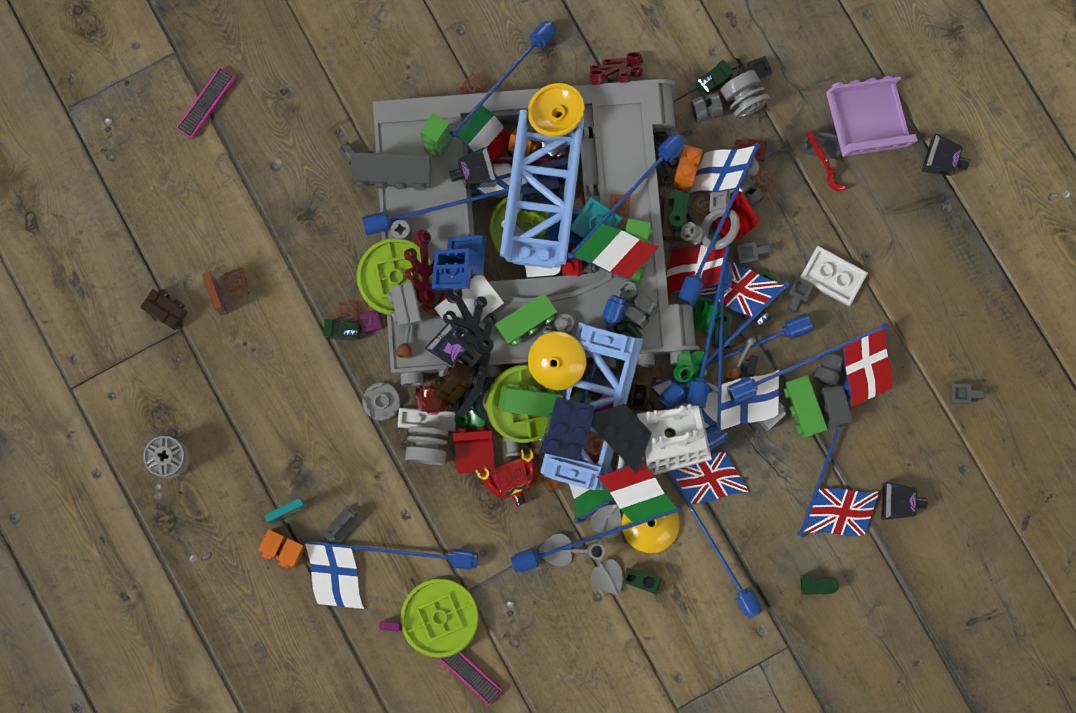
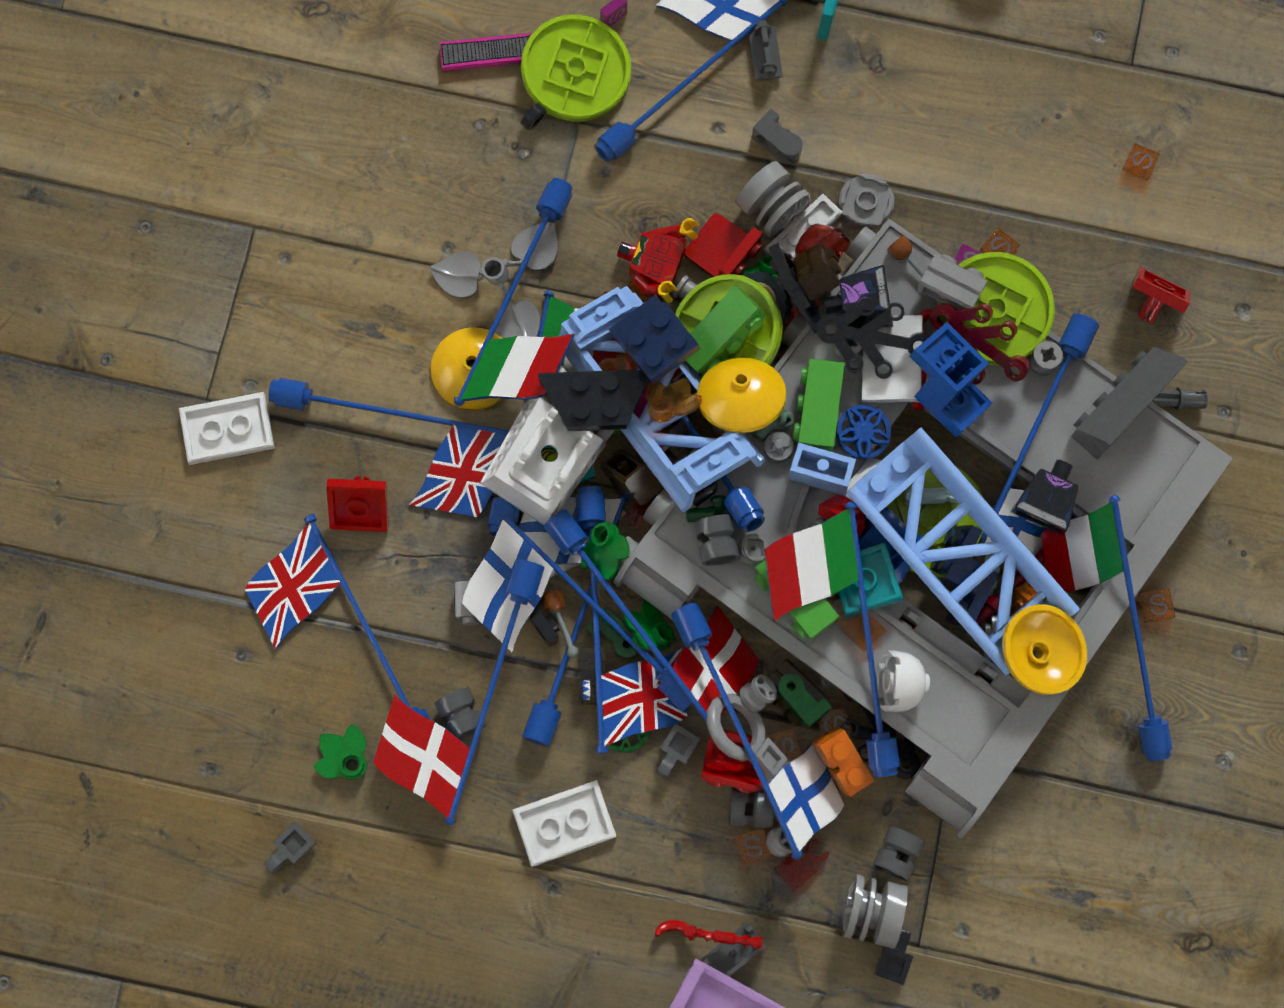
camera: 125 degrees right, 5 degrees down
dark brown brick [140,289,187,330] -> none
dark orange tile [202,271,228,316] -> none
dark green leg [323,319,361,341] -> none
bright green brick [420,113,453,157] -> none
dark red plant [589,52,644,85] -> none
dark green leg [623,567,662,595] -> none
dark green leg [696,59,734,95] -> none
bright green brick [782,375,828,439] -> none
dark grey plate [787,277,814,313] -> none
dark green leg [800,575,839,595] -> none
dark grey hinge [818,386,852,431] -> none
black torso [881,482,928,520] -> none
none -> white tile [179,392,275,465]
none -> green plate [313,724,367,780]
none -> red tile [326,475,389,532]
none -> black tile [520,103,546,130]
none -> clear orange plate [645,378,702,423]
none -> dark grey leg [751,109,803,164]
none -> light blue brick [789,443,856,496]
none -> blue wheel [836,405,891,460]
none -> white cylinder [877,650,930,712]
none -> red tile [1132,267,1191,324]

